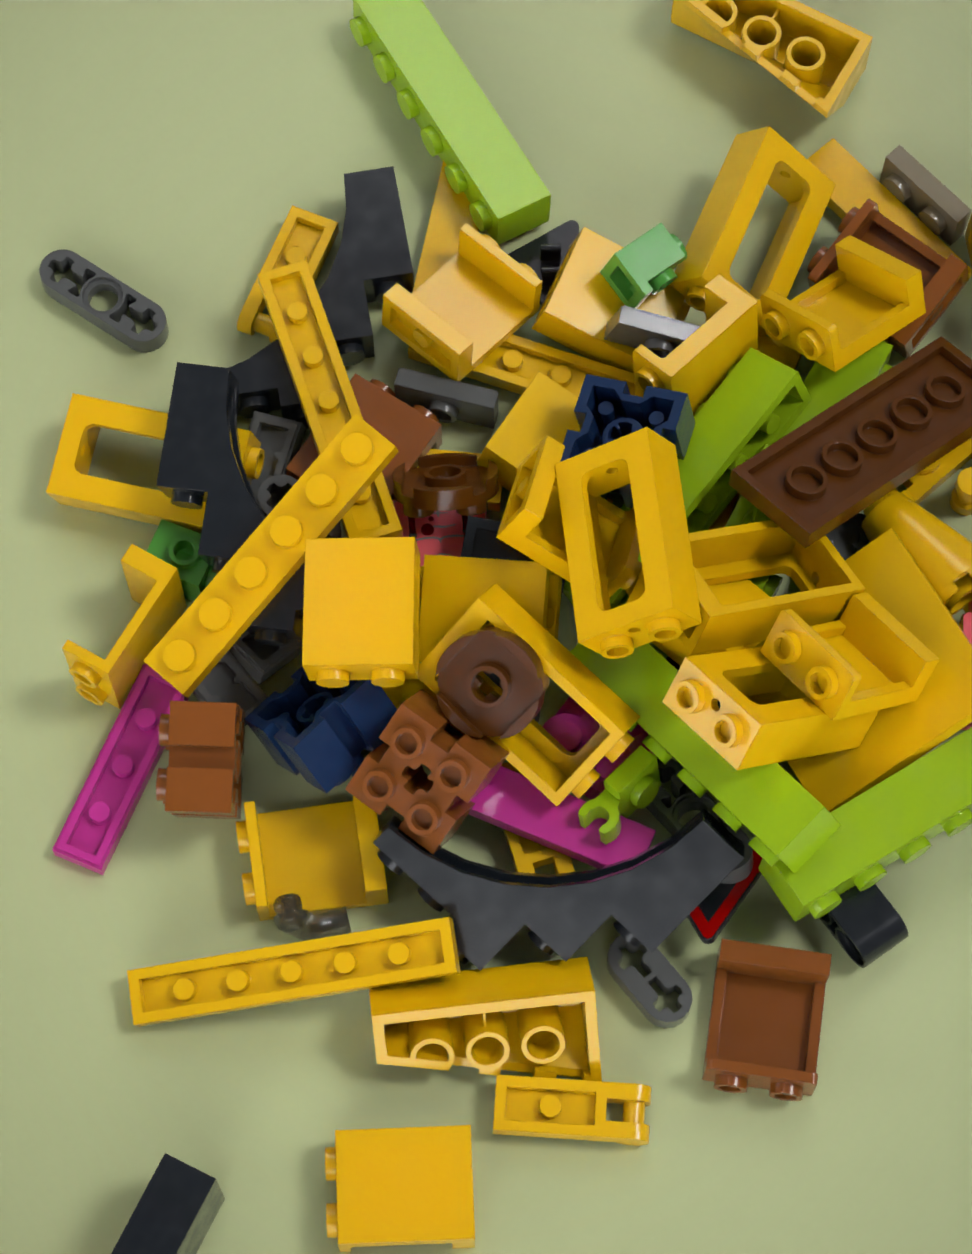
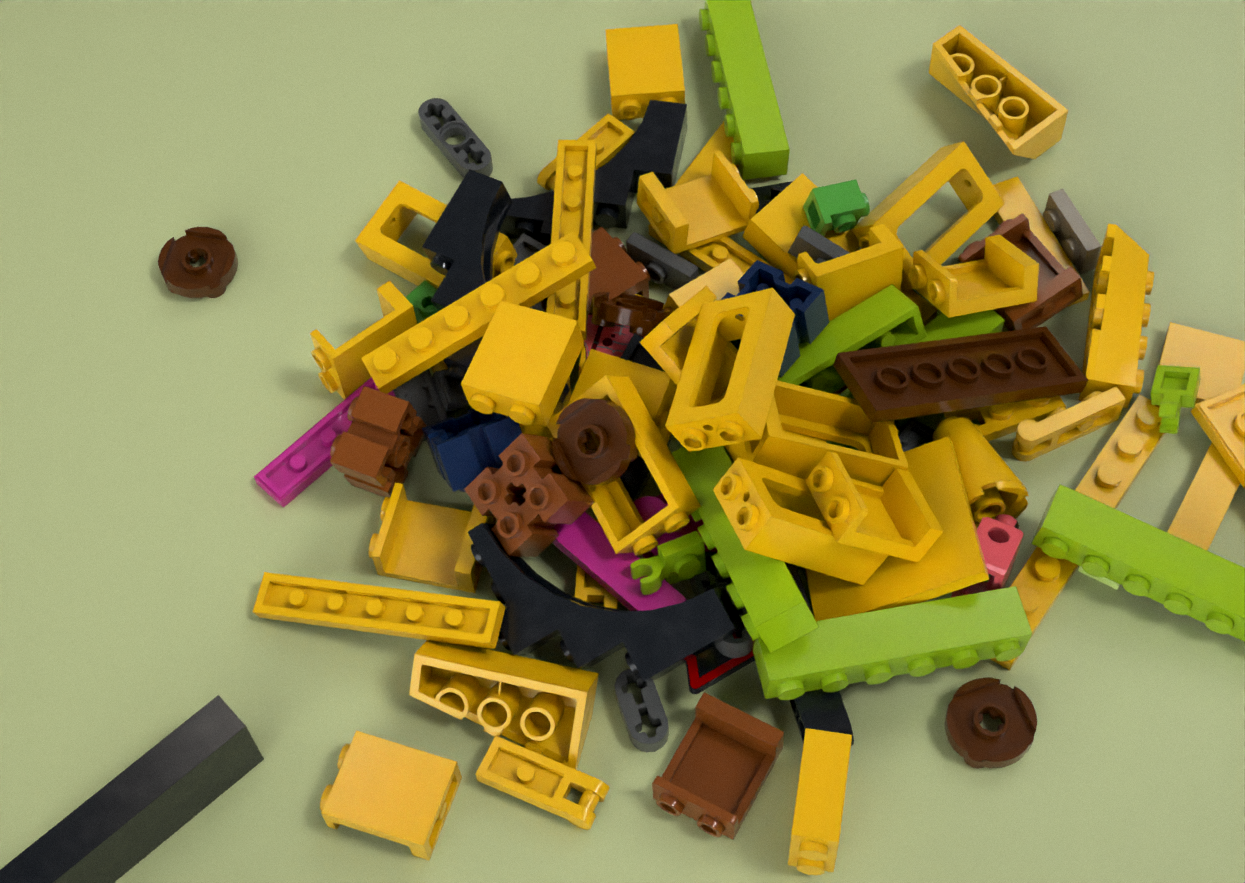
camera: 25 degrees right, 10 degrees down
clear smoke arm [273,893,352,941] -> none
none -> yellow panel [605,24,685,120]
none -> yellow brick [788,728,852,875]

